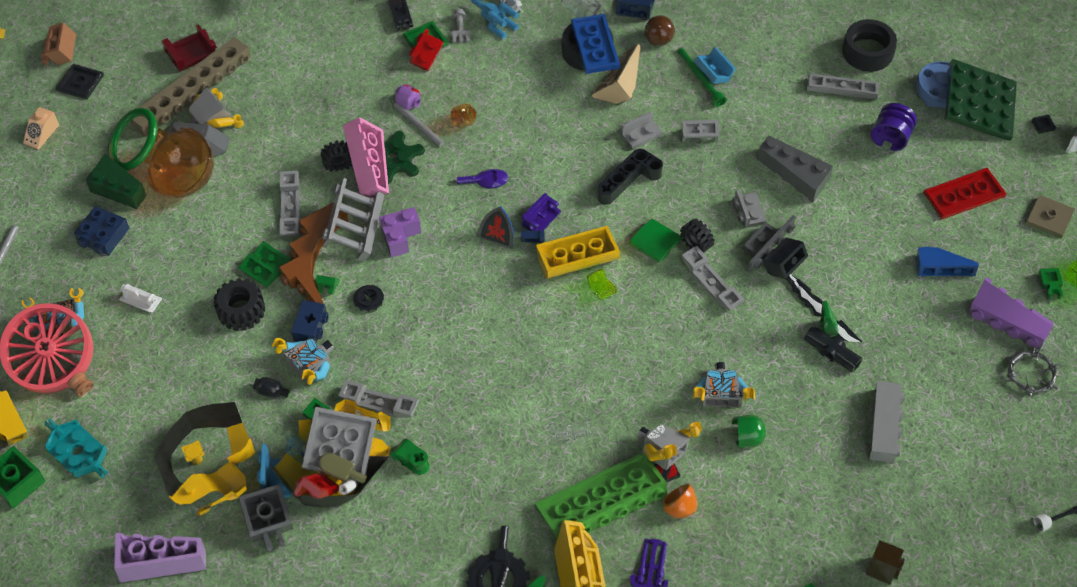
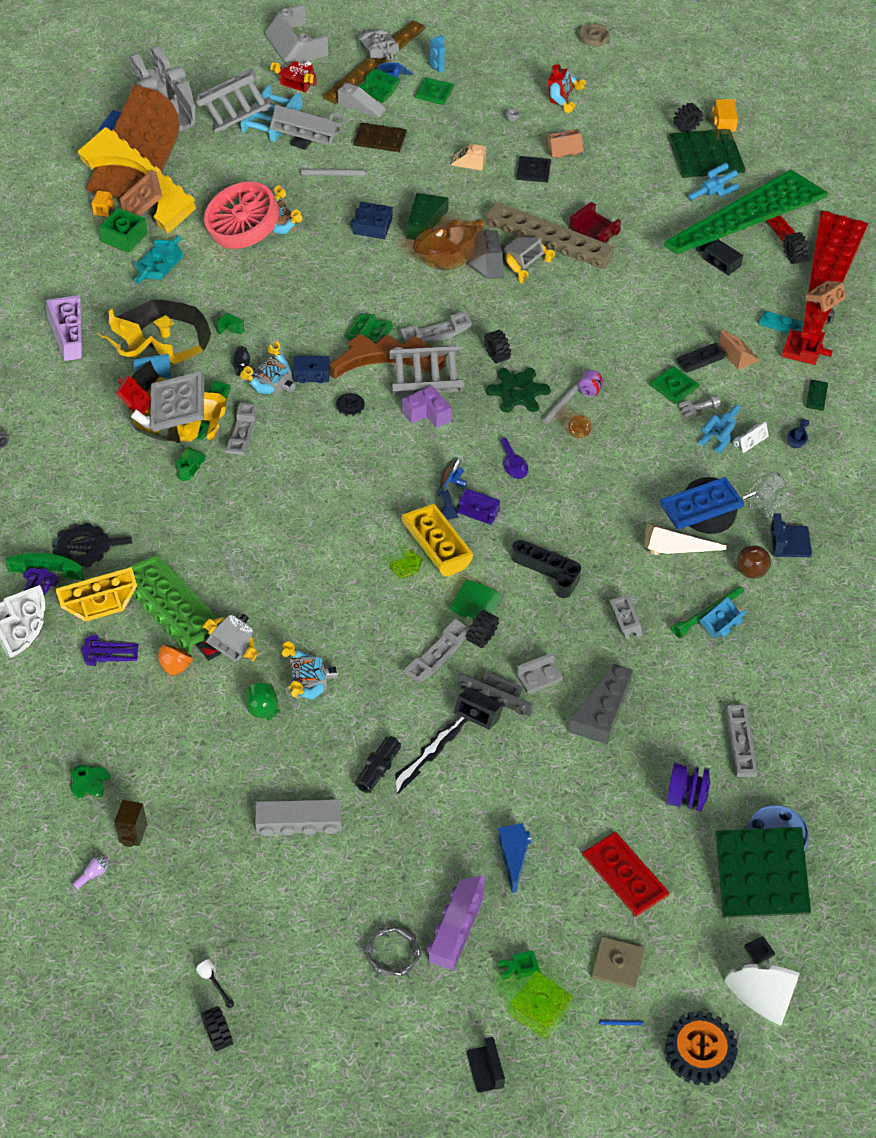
camera: 75 degrees right, 5 degrees down
nougat wheel [68,372,94,397] -> none
green wedge [108,107,158,171] -> none
white hinge [119,284,162,313] -> none
black tyre [213,278,265,331] -> none
dark grey hinge [239,484,293,552] -> none
green tile [316,275,340,295] -> none
olive piece [319,453,367,484] -> none
bright pink wedge [343,117,389,198] -> none
red bracket [409,29,444,71] -> none
light grey bracket [621,112,663,150] -> none
green slope [820,301,839,336] -> none
black tyre [842,19,897,72] -> none
none -> green bracket [216,312,245,335]

